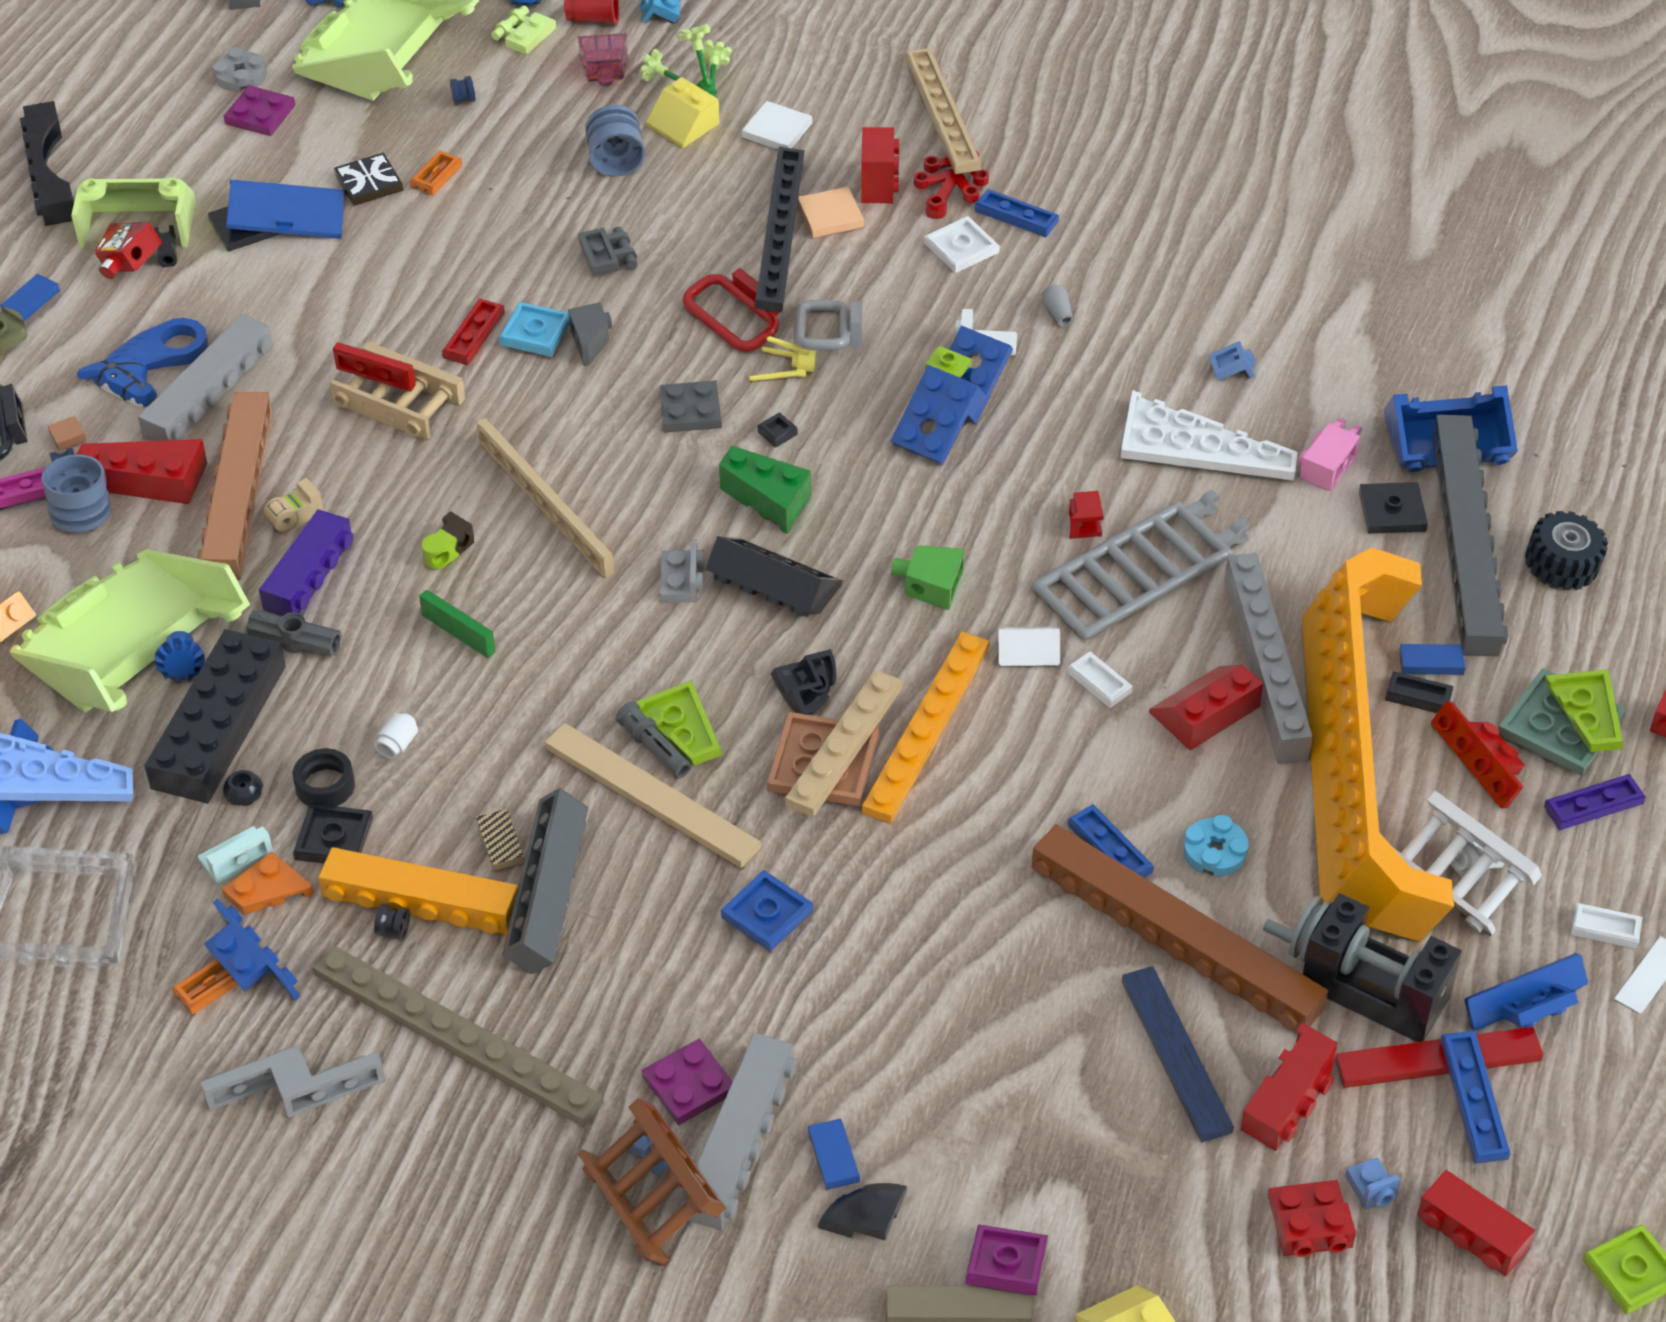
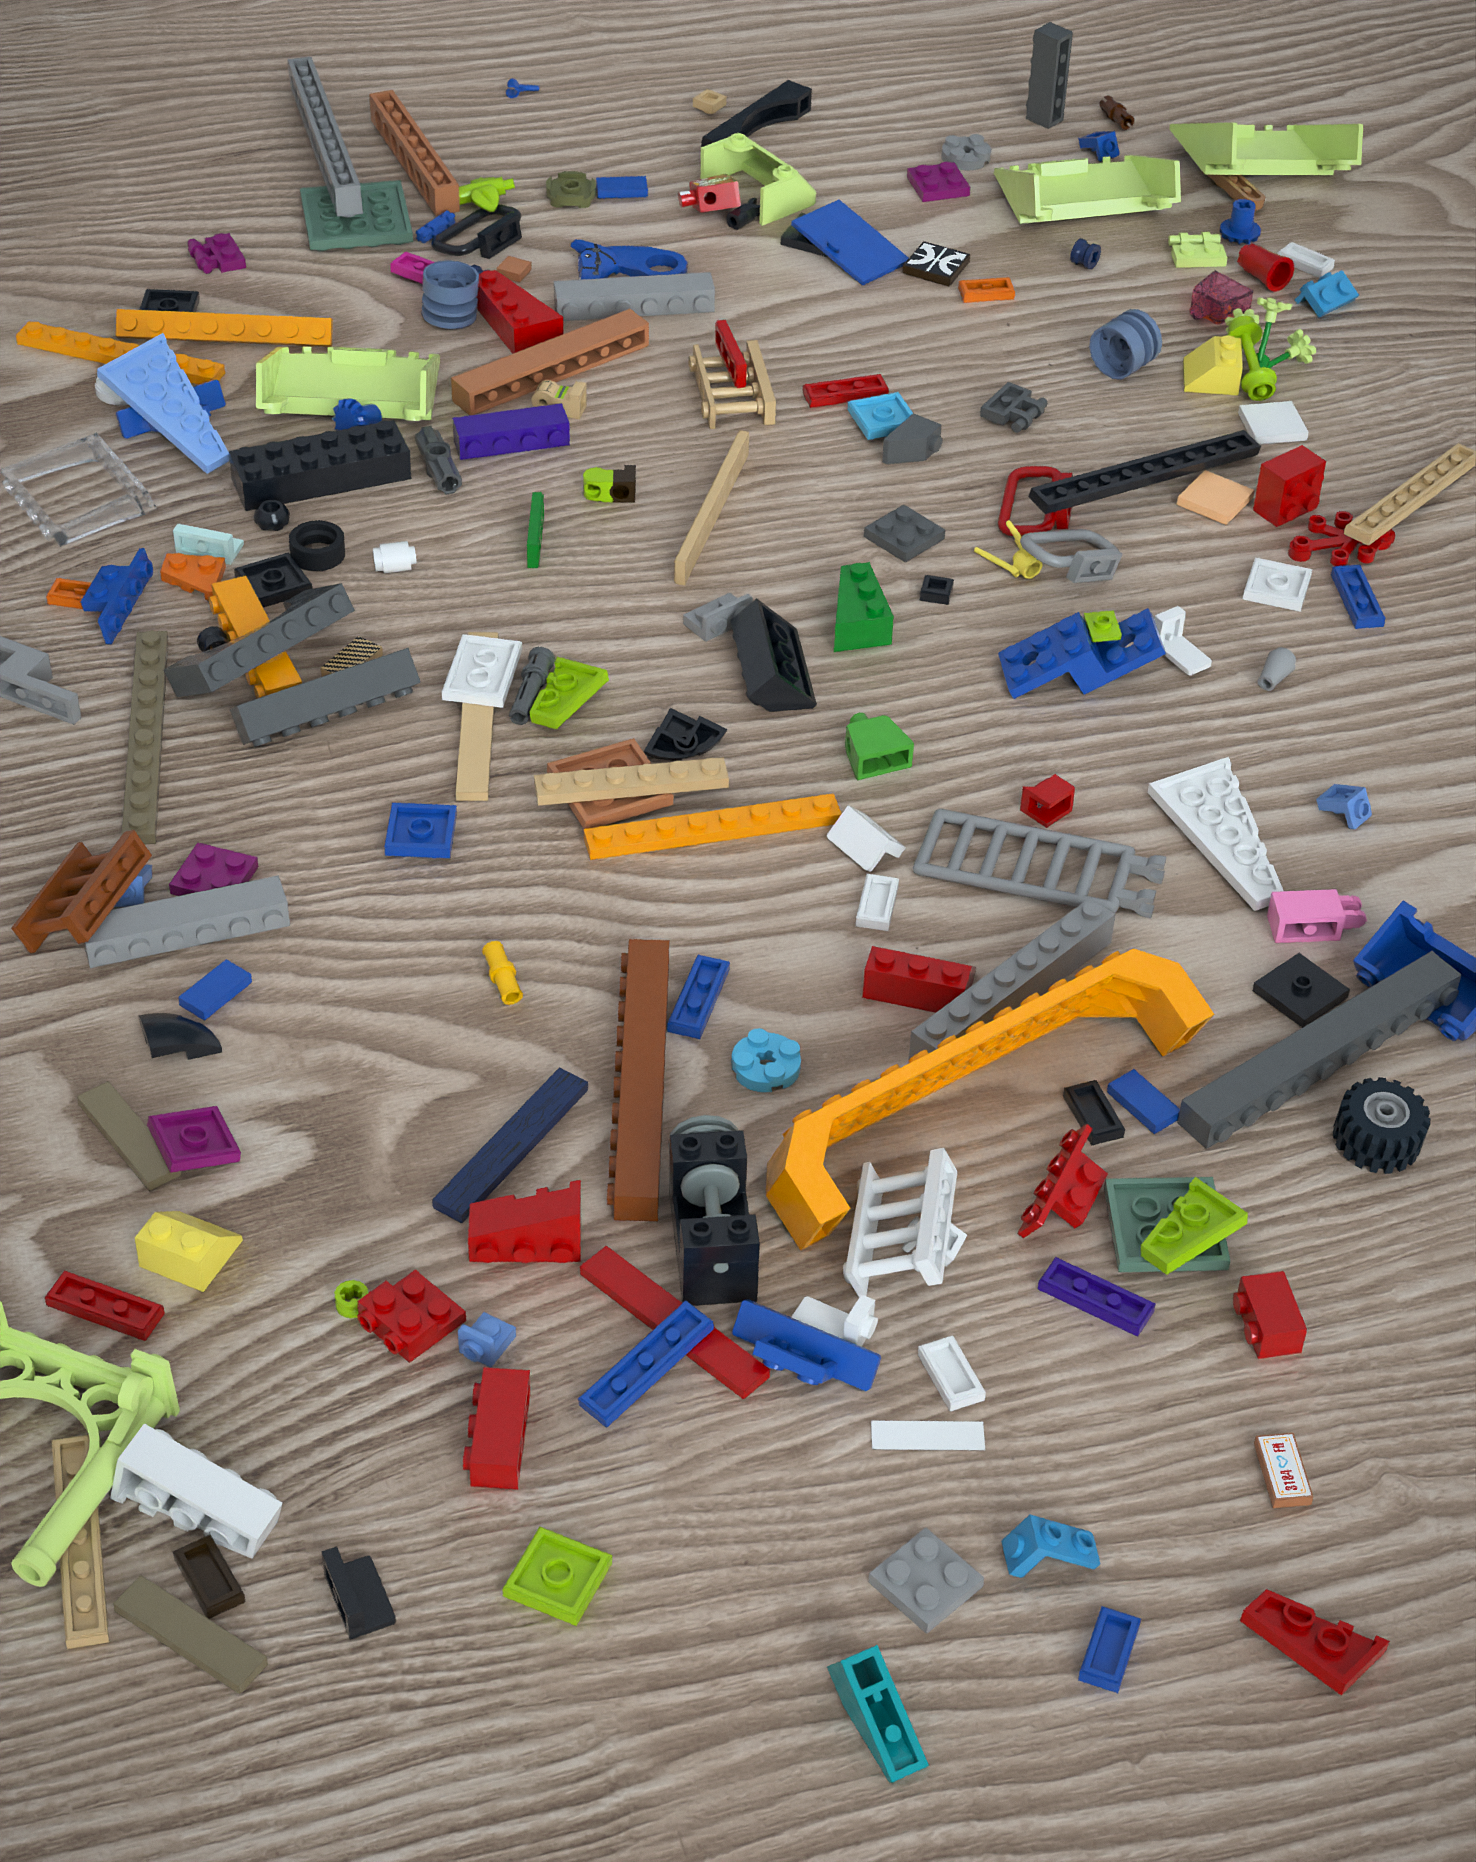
camera: 50 degrees right, 5 degrees down
none -> dark grey arch [164,583,355,697]
none -> lime bush [334,1280,368,1318]
none -> white tile [442,634,522,708]
none -> yellow pin [482,941,523,1005]
none -> white bracket [792,1295,878,1347]
none -> lime piece [1227,316,1277,401]

